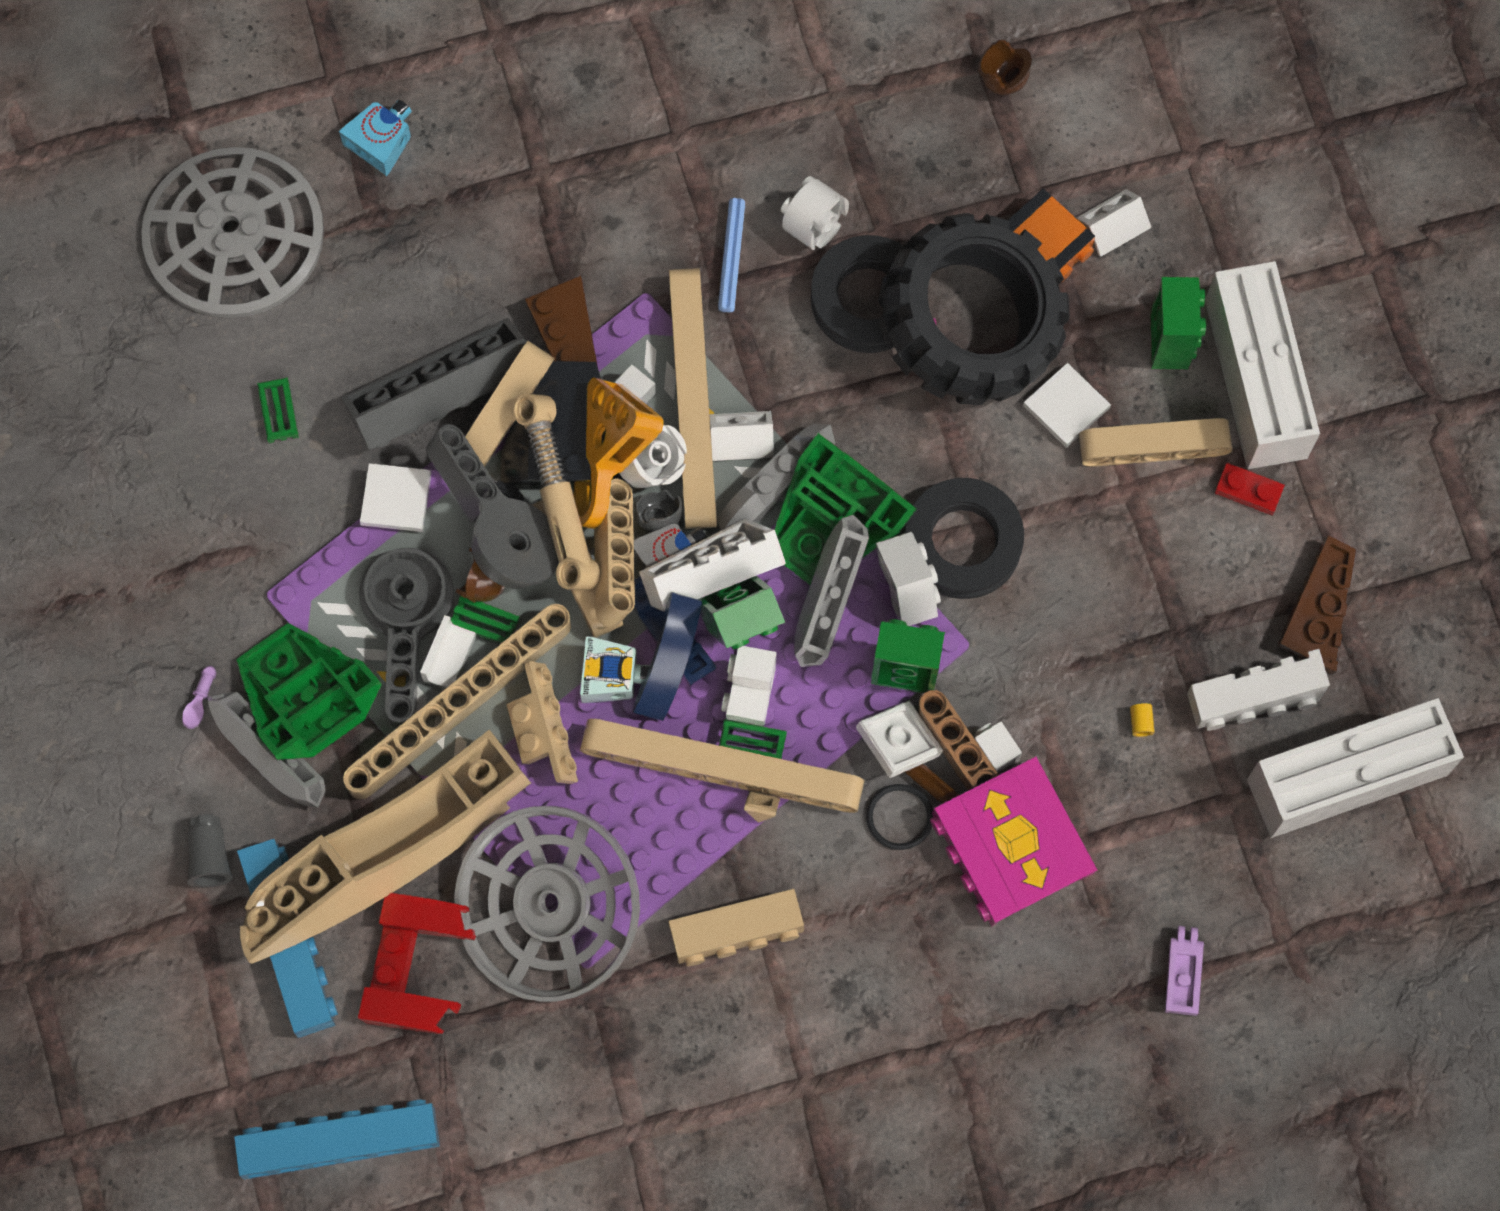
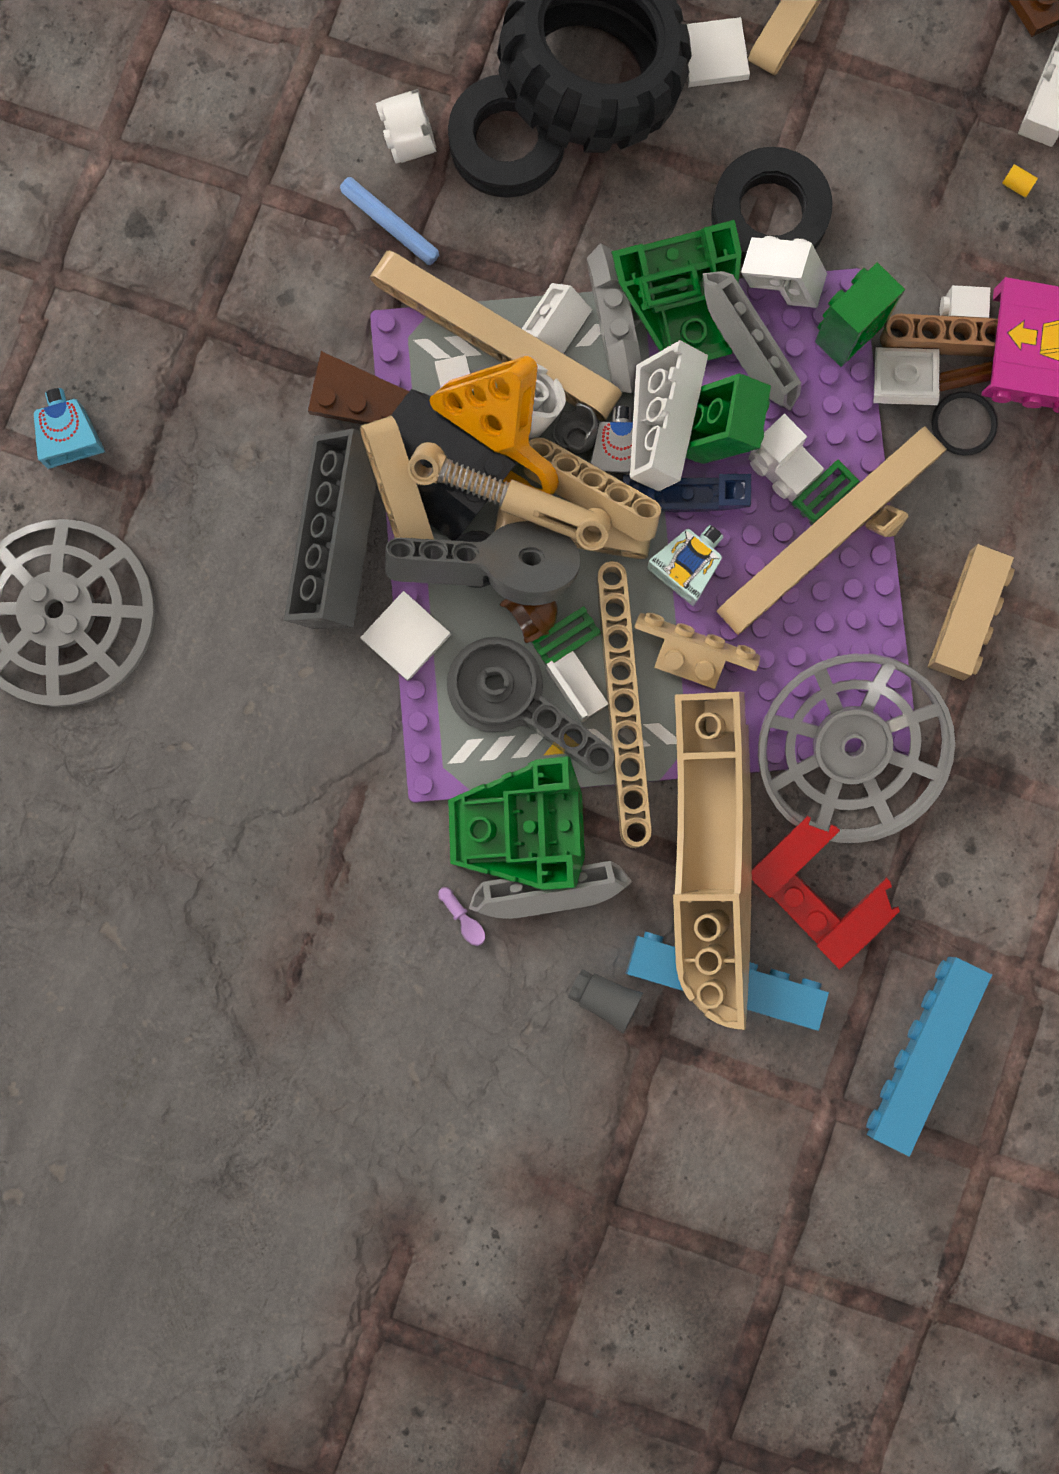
camera: 50 degrees left, 10 degrees up
green tile [257,377,299,443] -> none
dark blue slope [632,592,702,721] -> none

